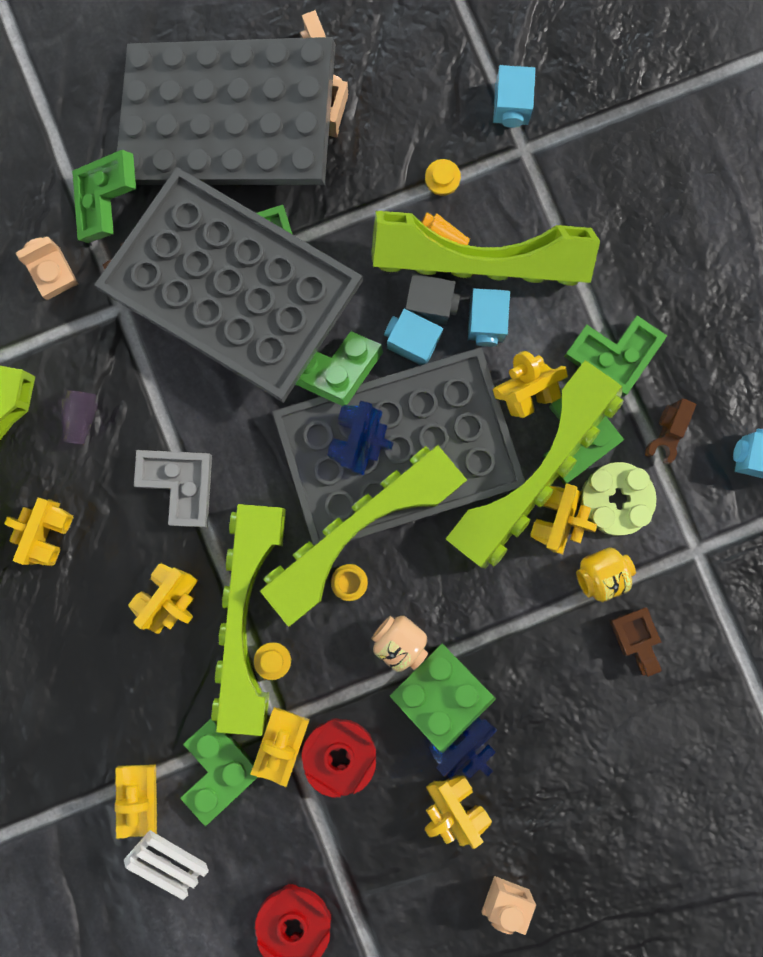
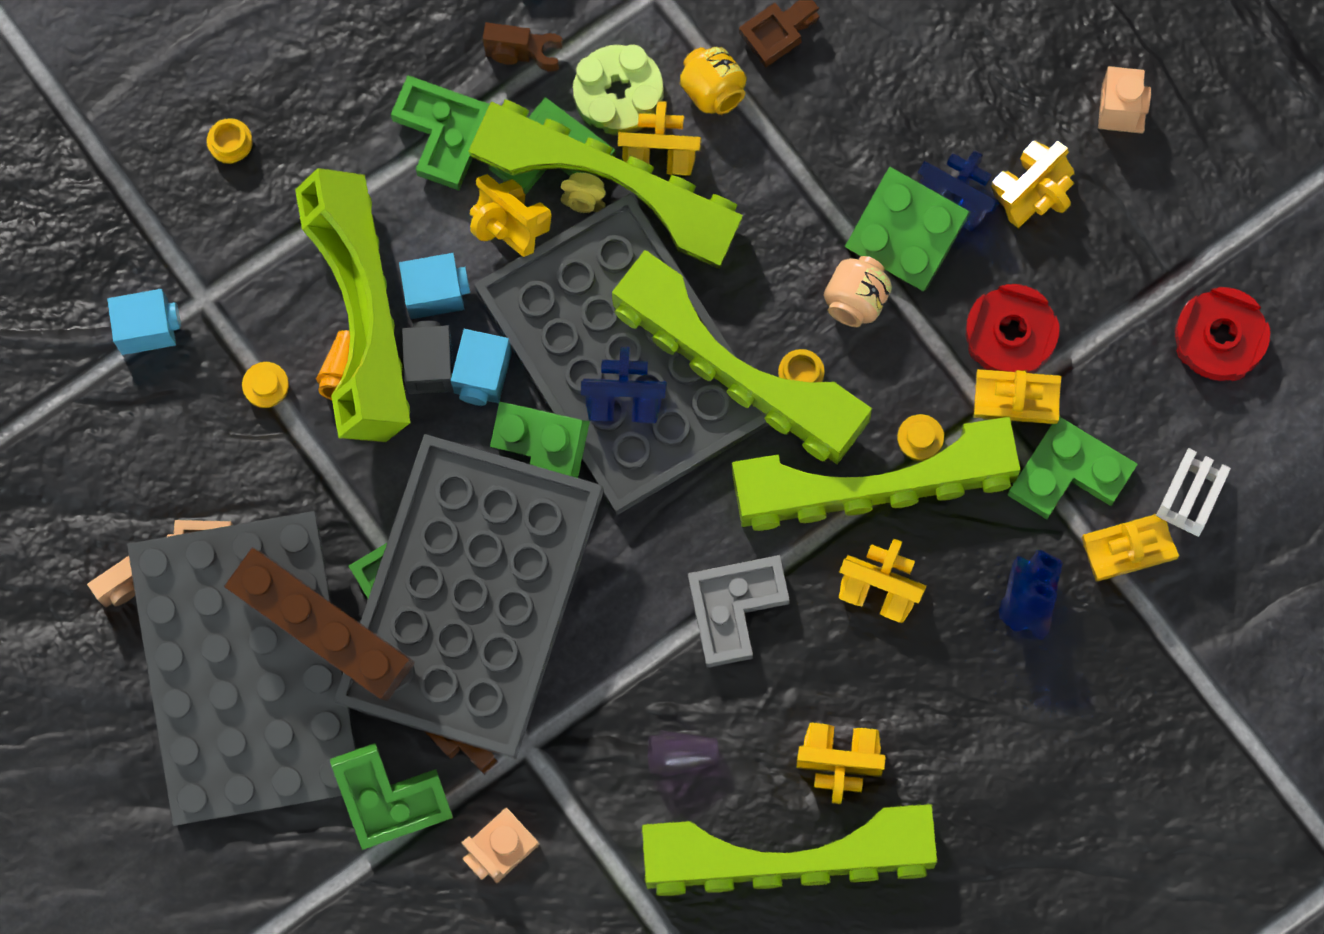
camera: 100 degrees left, 10 degrees down
none -> yellow plate [207,119,253,163]
none -> reddish brown arch [224,547,415,701]
none -> light yellow plate [561,173,606,213]
none -> clear blue hips [999,550,1063,640]

